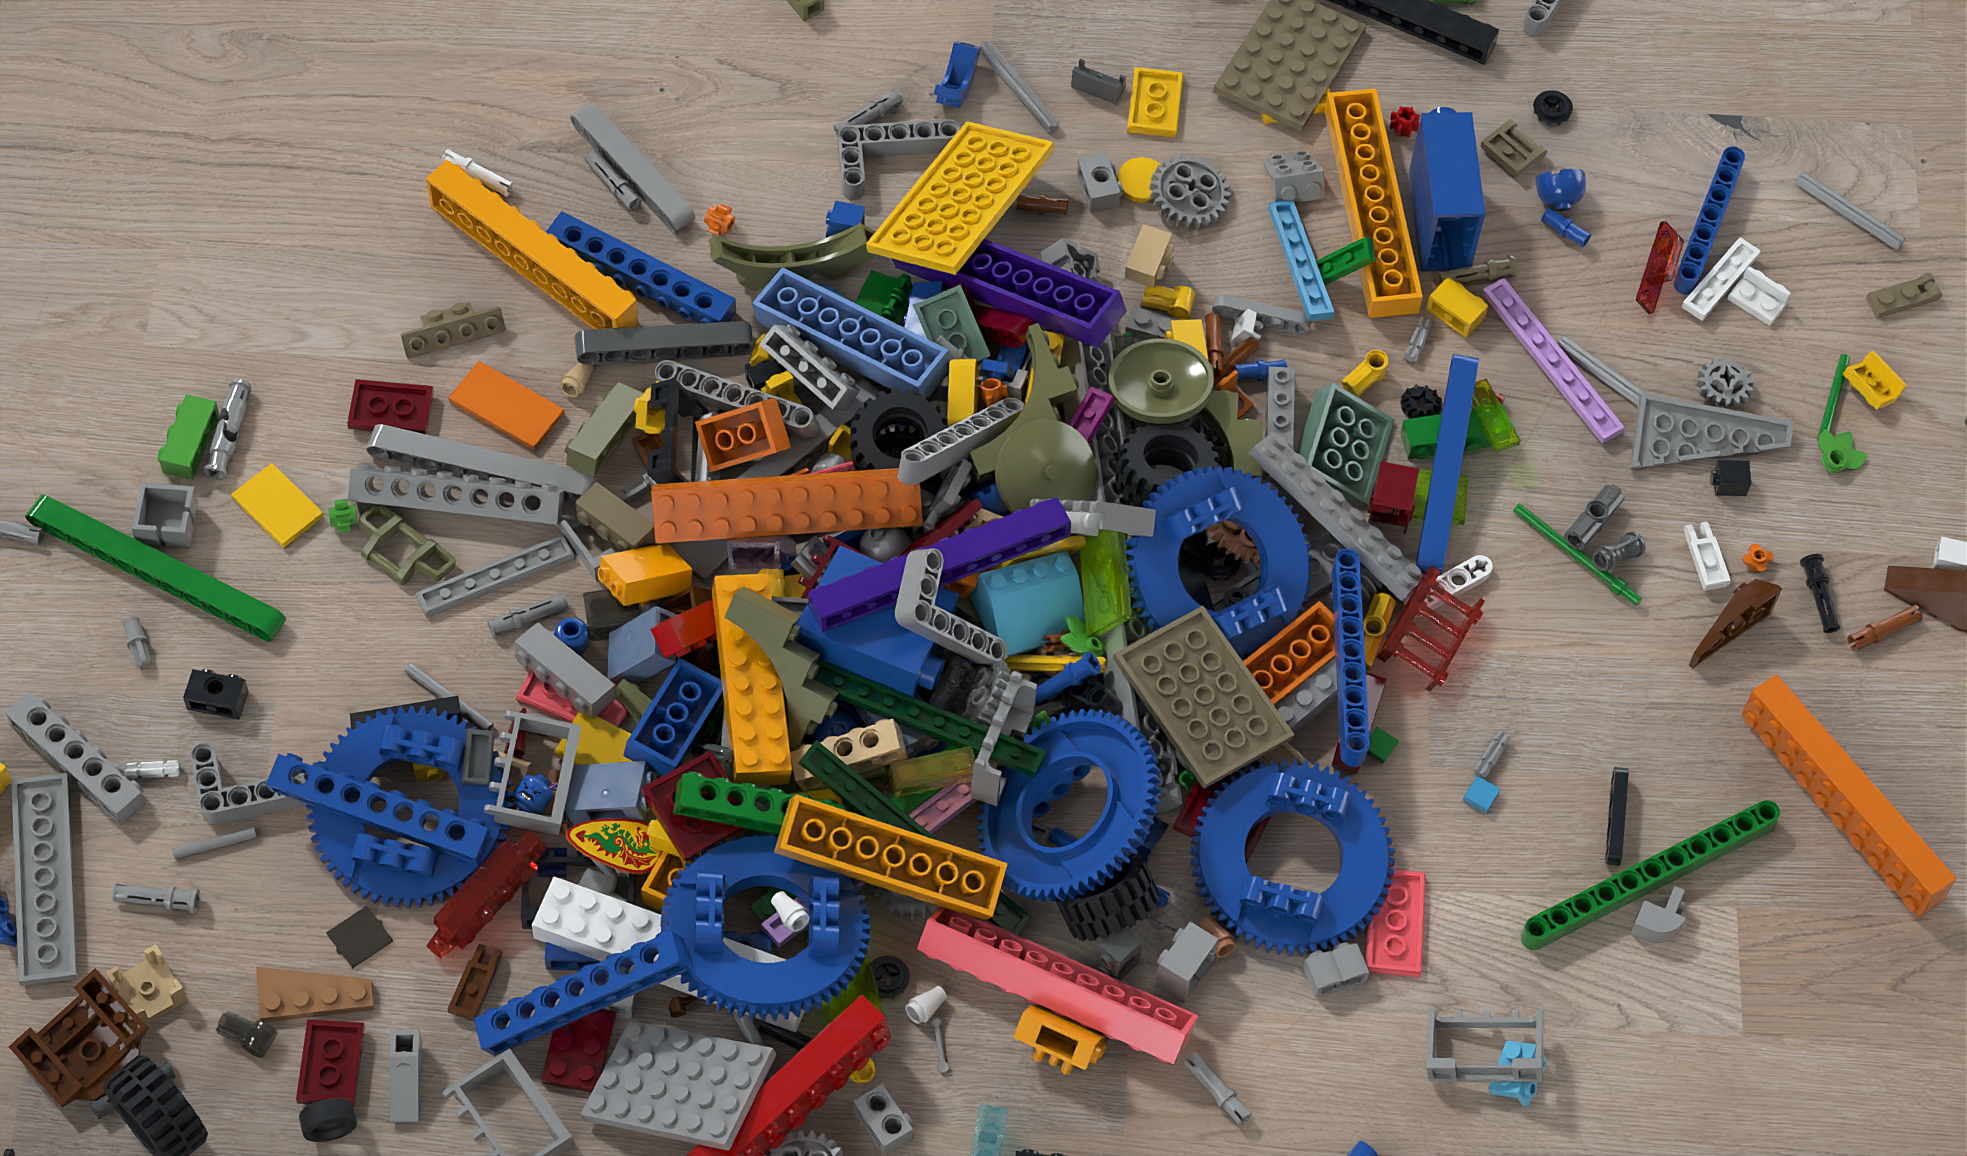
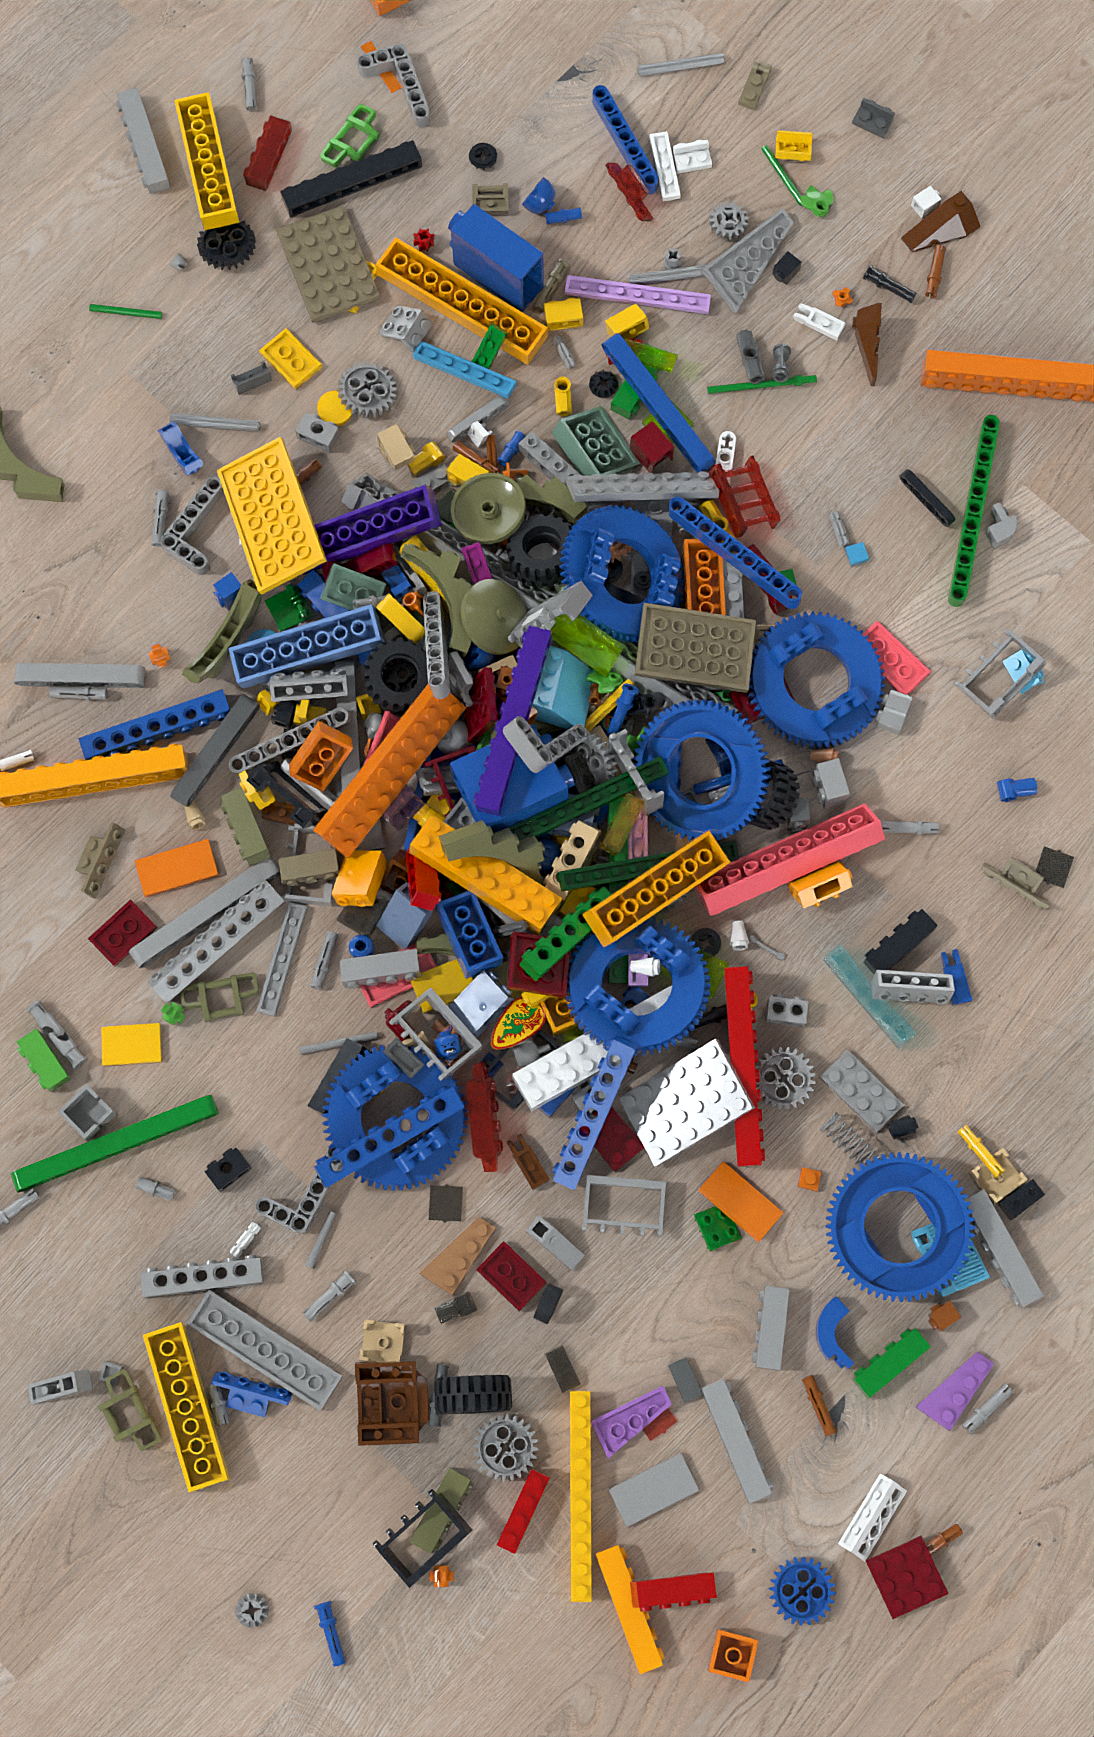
camera: 45 degrees left, 15 degrees up
none -> yellow brick [605,304,649,342]
none -> light grey bush [663,248,682,270]

